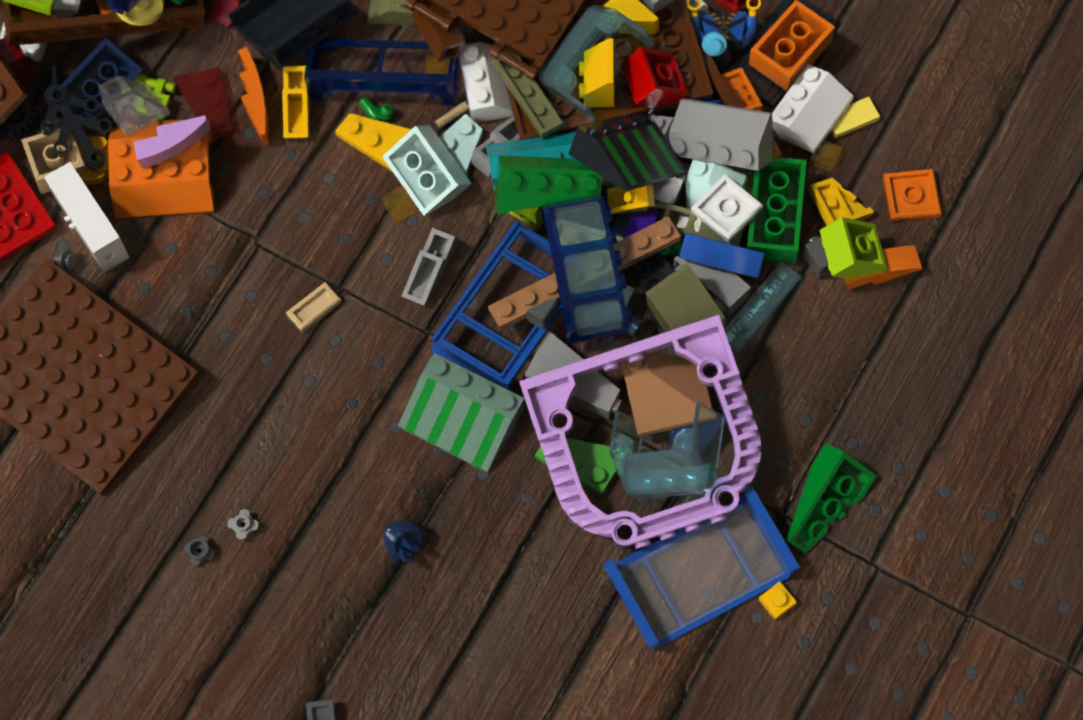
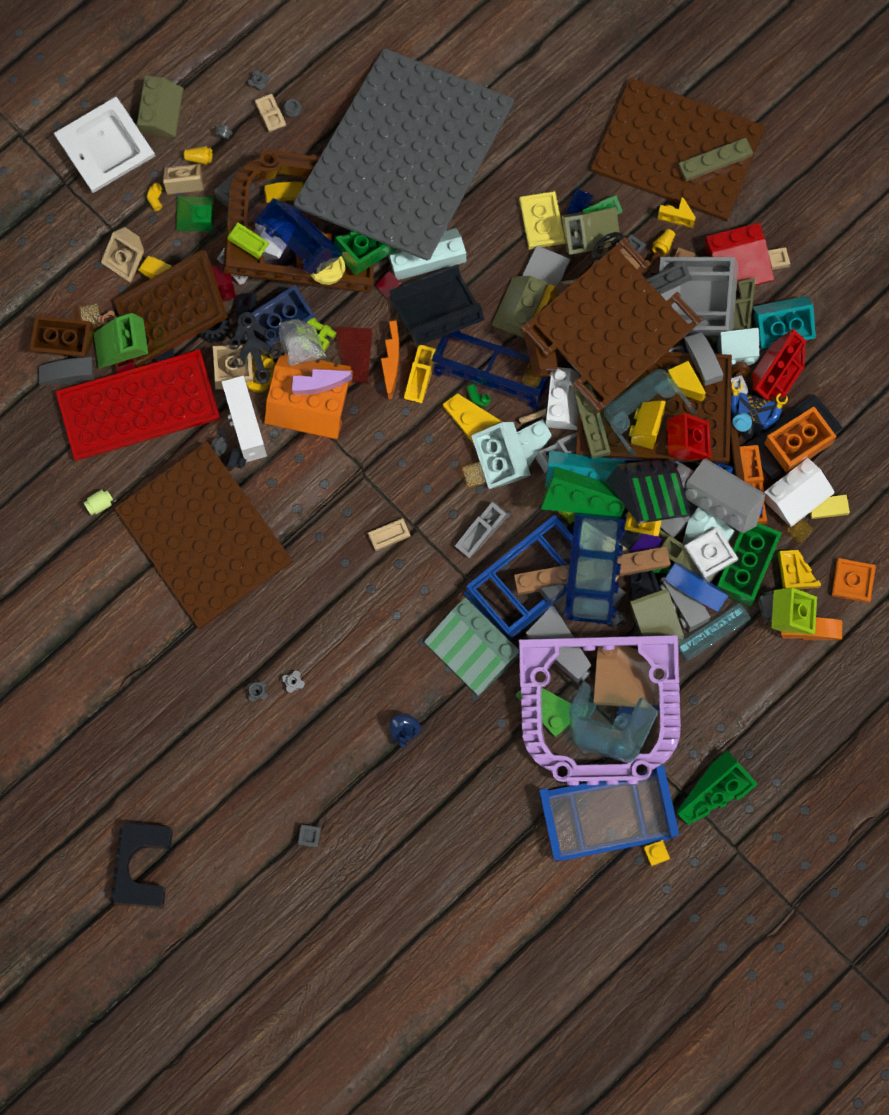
camera: 15 degrees right, 5 degrees up
none -> black tile [225,448,247,471]

